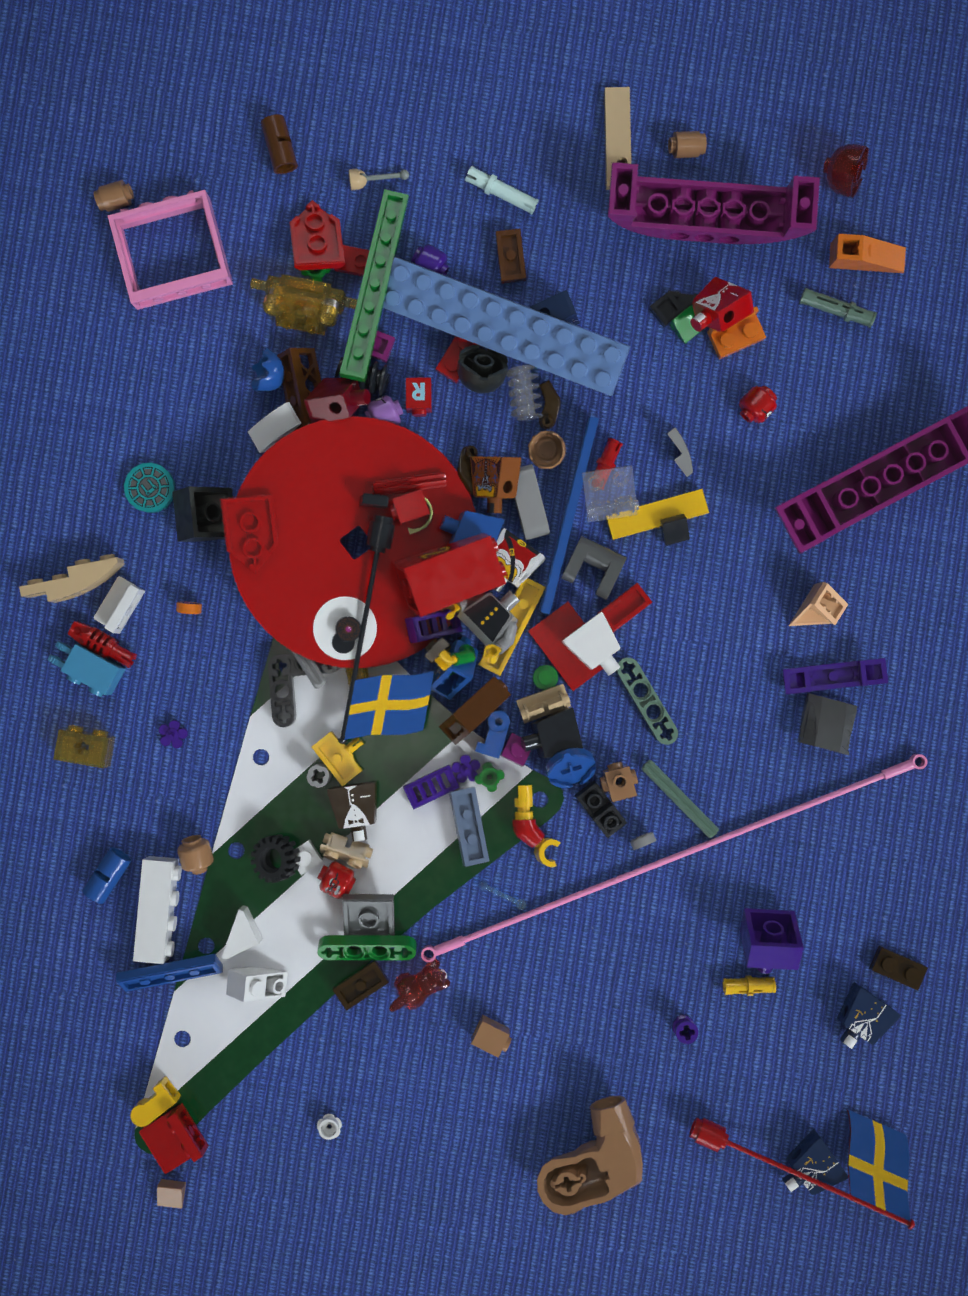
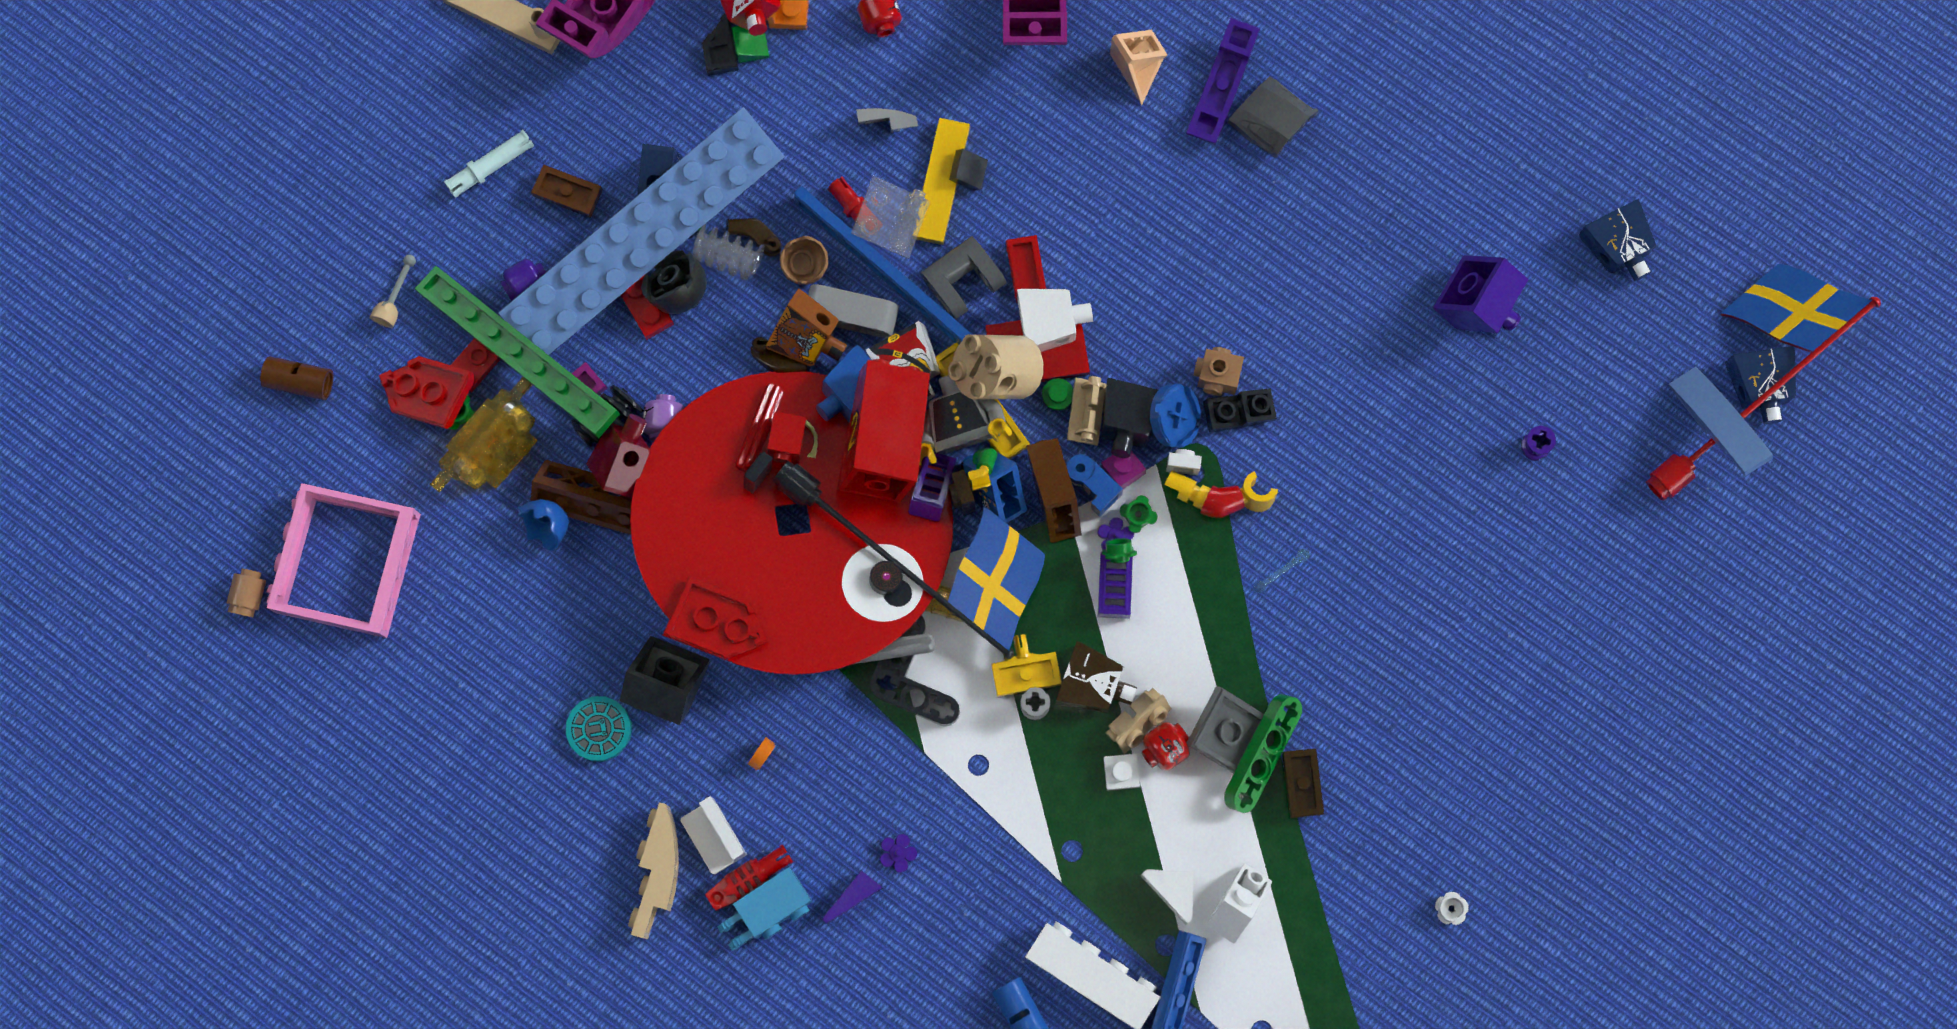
camera: 55 degrees left, 10 degrees down
clear yellow brick [53,725,116,768] -> none
medium nougat head [177,835,213,875] -> none
white slope [248,402,302,453] -> none
black tyre [251,834,301,883] -> none
clear red animal [389,959,450,1012] -> none
red brick [406,378,432,417] -> none
bright pink piece [421,754,927,962] -> none
sand blue plate [449,786,489,867] -> none
medium nougat brick [471,1014,512,1058] -> none
medium nougat piece [537,1096,643,1215] -> none
sand green beam [616,657,678,745] -> none
light grey tile [630,832,657,850] -> none
sand green axle [641,760,719,838] -> none
yellow pin [723,975,776,996] -> none
dark brown plate [869,946,928,991] -> none
none -> dark purple piece [822,870,883,924]
none -> tan cylinder [948,334,1043,399]
none -> green plate [1102,538,1137,563]
none -> white plate [1166,449,1202,475]
none -> medium blue slope [1669,366,1773,476]

